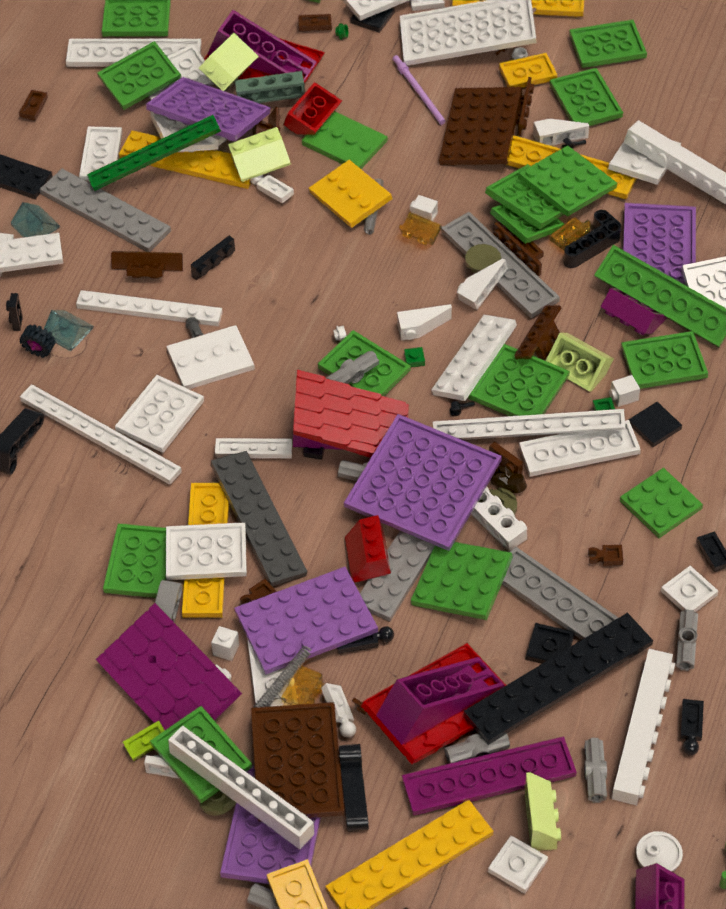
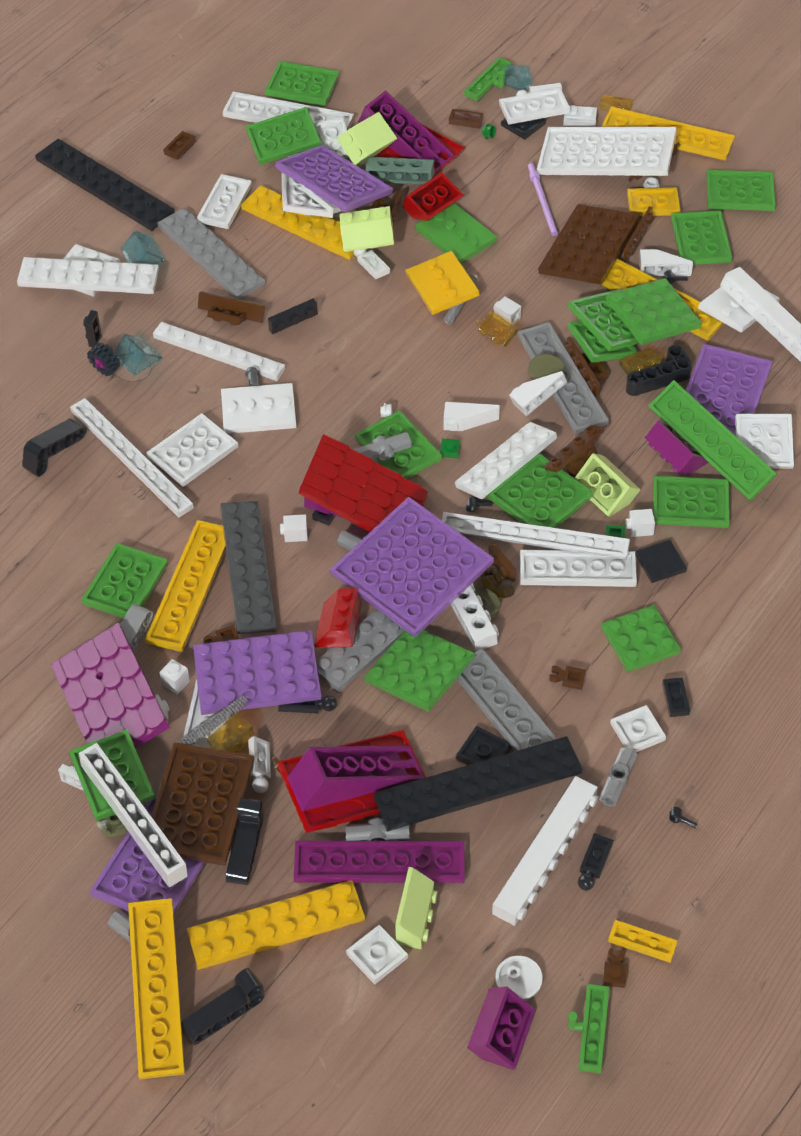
camera: 15 degrees right, 0 degrees up
green plate [87,115,221,191] -> none
lime plate [123,721,165,761] -> none
white plate [166,523,247,580] -> none
white plate [215,438,292,459] -> none
light grey piece [584,738,607,803] -> none
none -> white brick [280,515,307,542]

